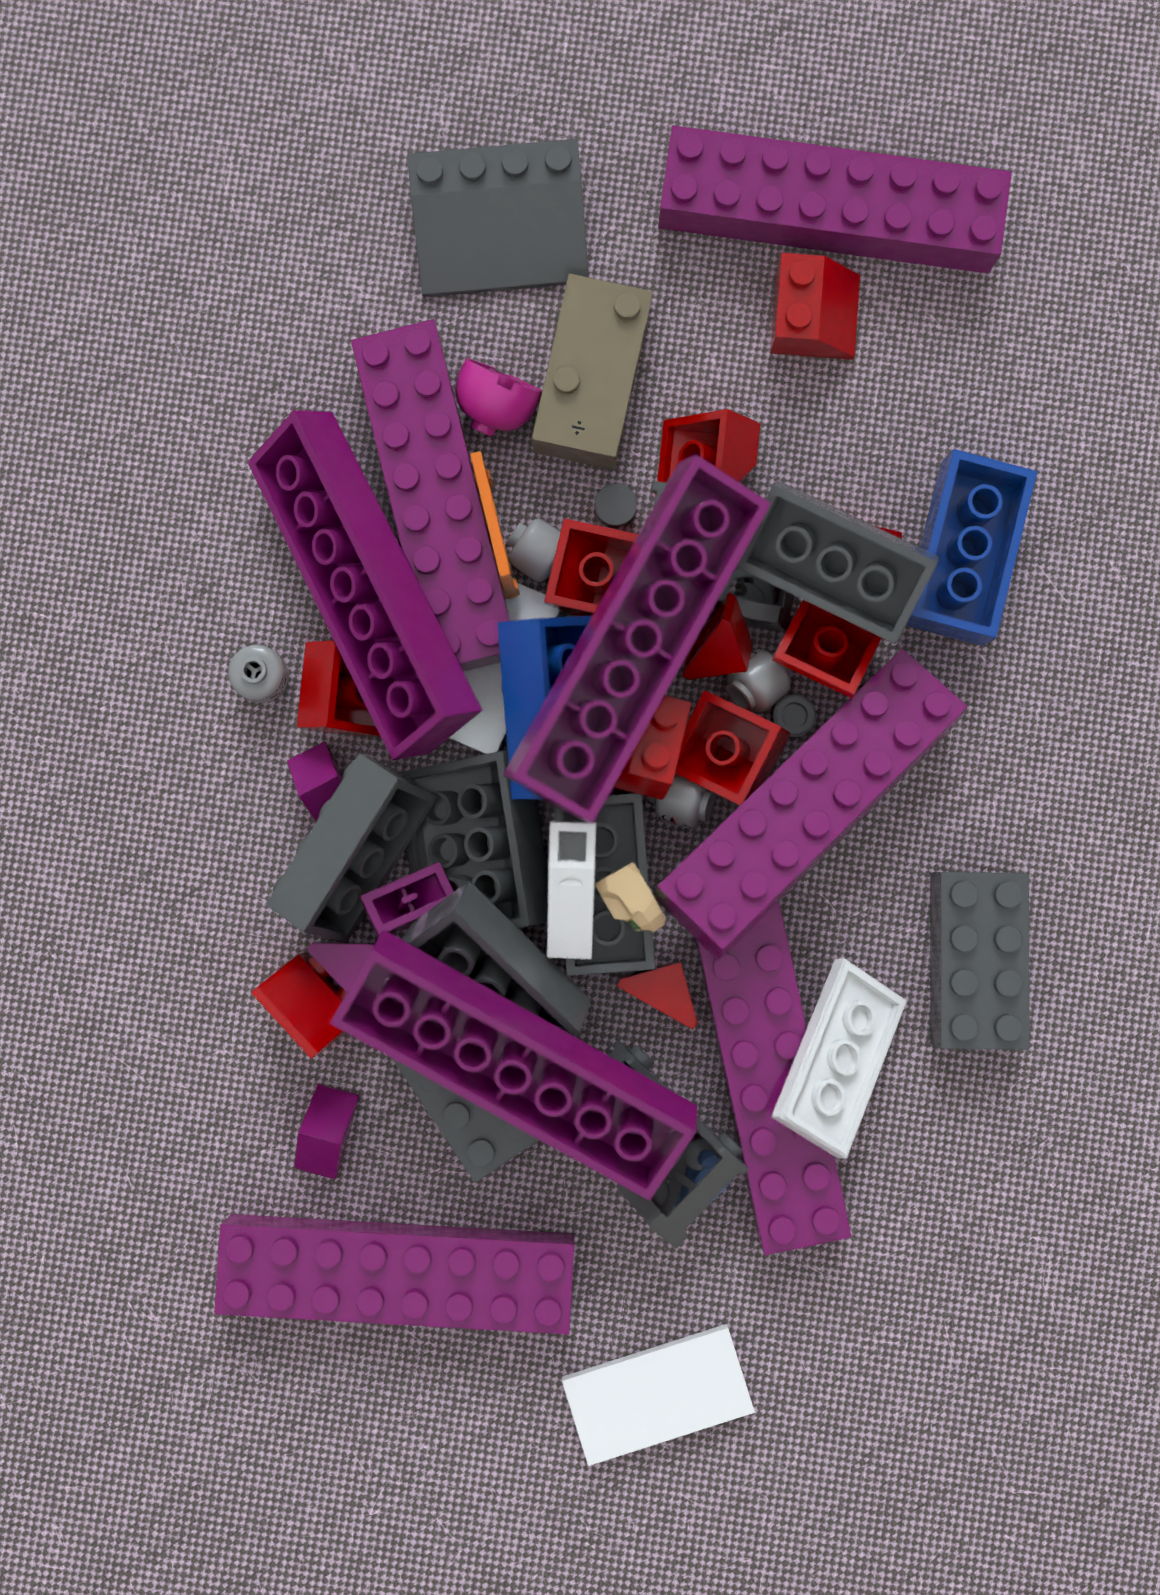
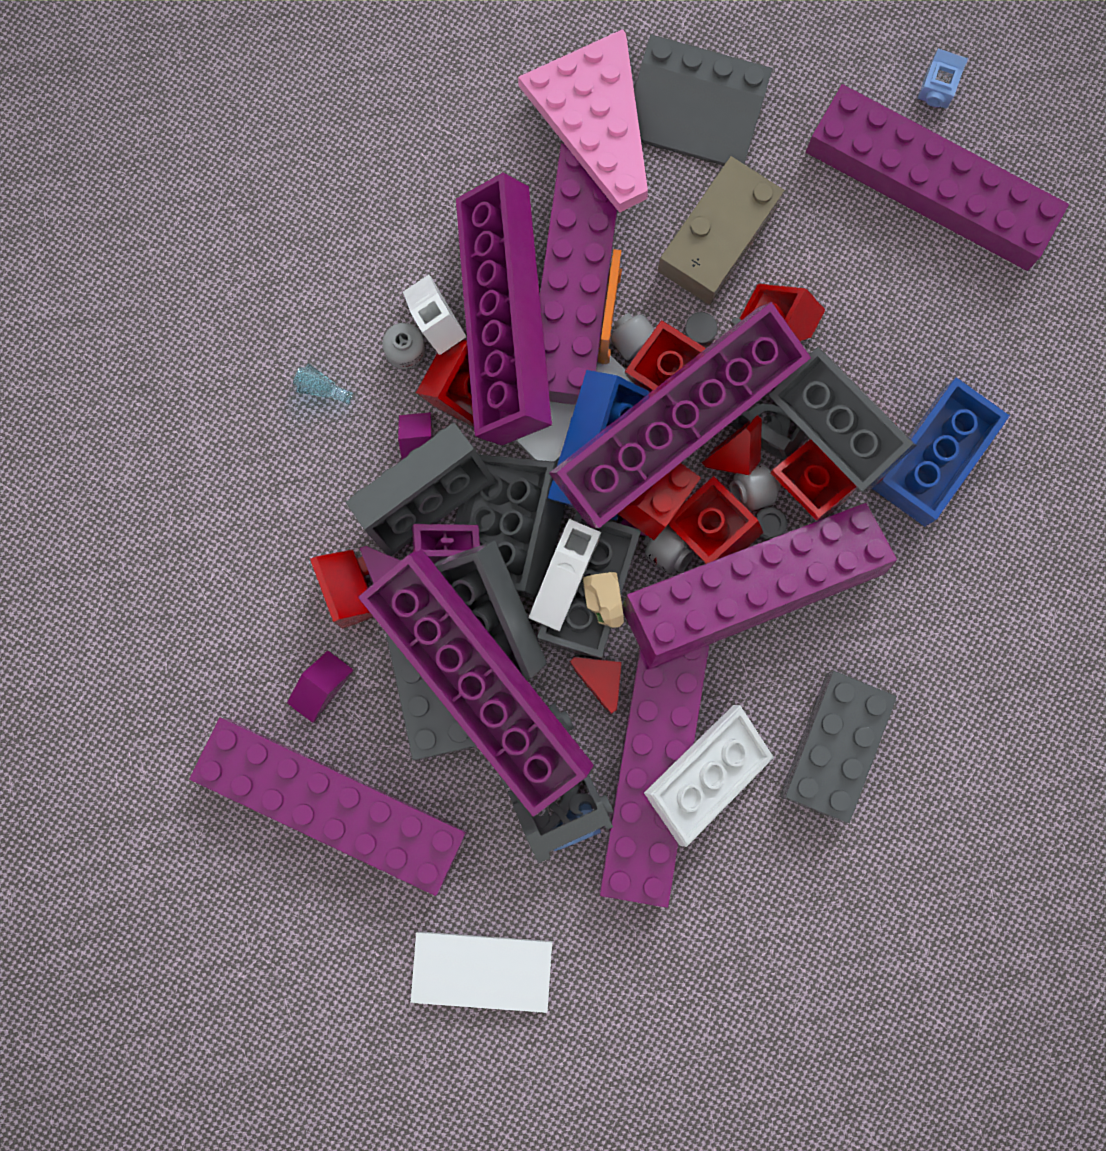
camera: 15 degrees right, 5 degrees down
dark pink cylinder [455,358,542,436] -> none
red slope [770,252,860,360] -> none
none -> clear light blue cone [293,363,354,405]
none -> white slope [403,274,467,355]
none -> bright pink wing [518,29,648,213]
none -> light blue window [917,48,968,109]

